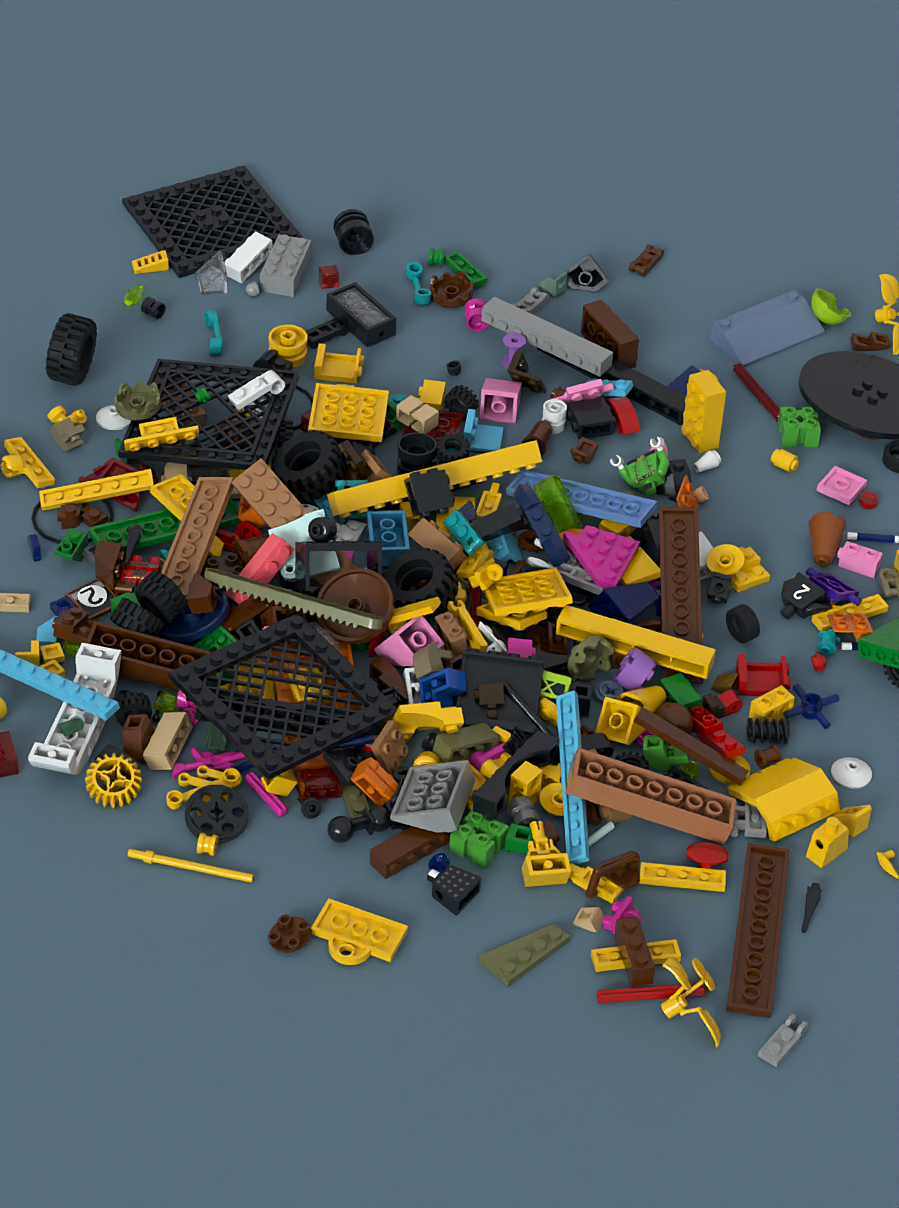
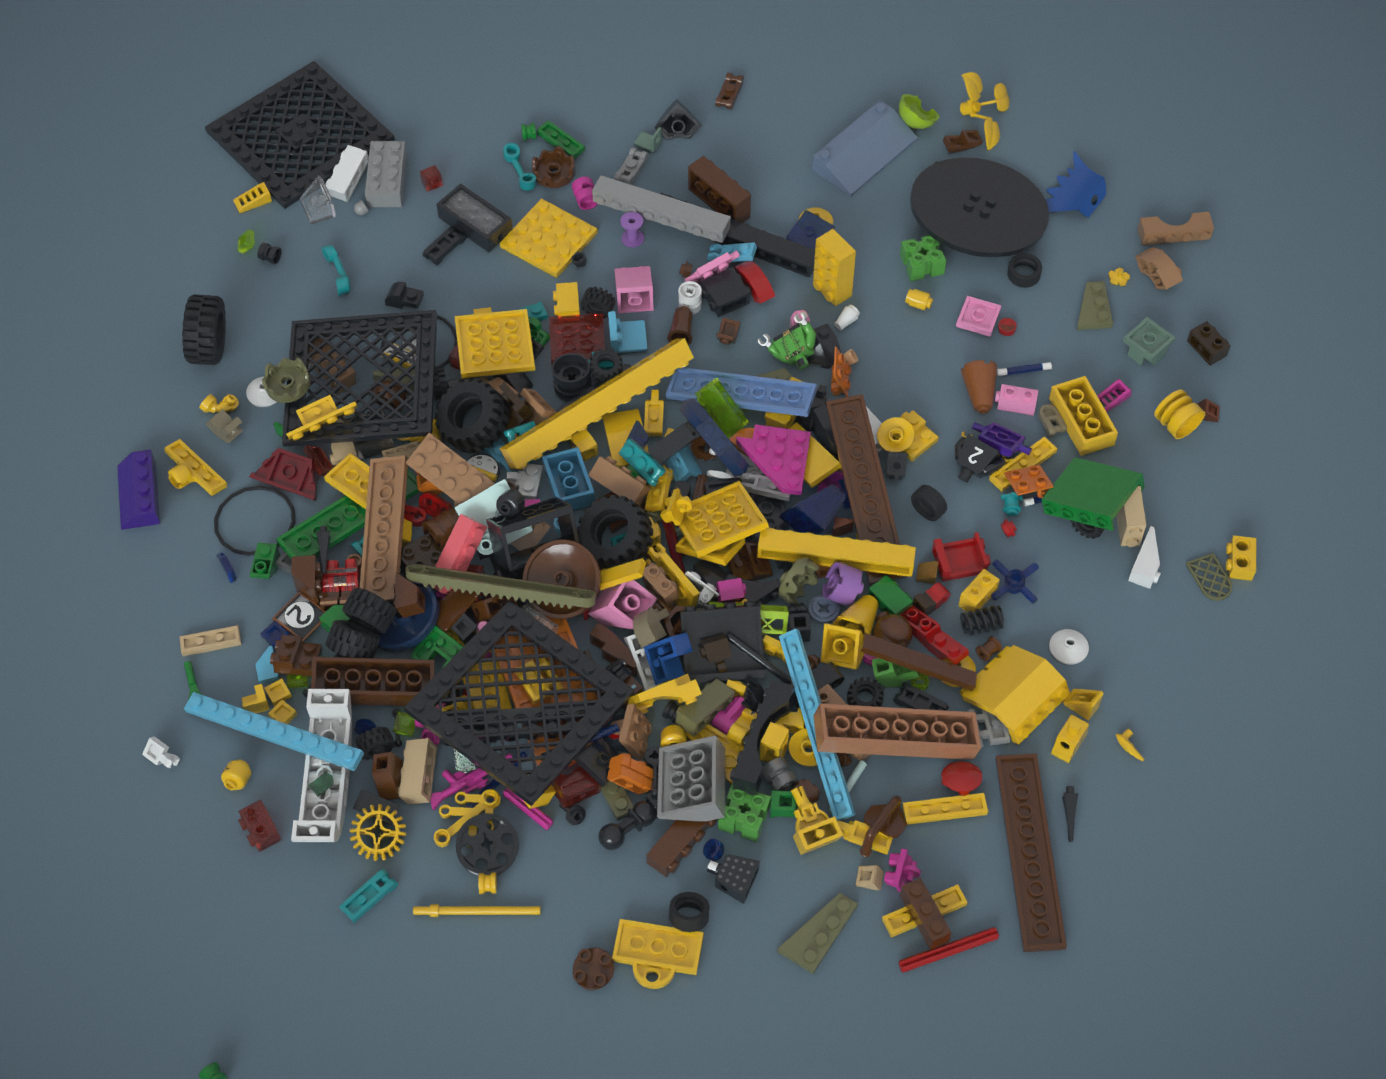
camera: 10 degrees left, 15 degrees up
yellow plate [39,469,154,511] -> none
reddish brown plate [57,504,81,529] -> none
reddish brown plate [80,502,108,527] -> none
green plate [194,386,211,404] -> none
white plate [228,370,285,410] -> none
yellow wheel [268,324,308,368] -> none
yellow panel [314,343,364,384] -> none
black wheel [333,209,374,255] -> none
tan piece [396,395,439,434] -> none
black brick [404,468,455,518] -> none
dark brown bracket [507,351,547,393] -> none
yellow plant [661,957,721,1047] -> none
dark red axle [733,363,780,422] -> none
light grey hinge [758,1014,809,1067] -> none
none -> teal plate [339,869,398,923]
none -> yellow plate [500,198,598,278]
none -> black tyre [669,892,710,932]

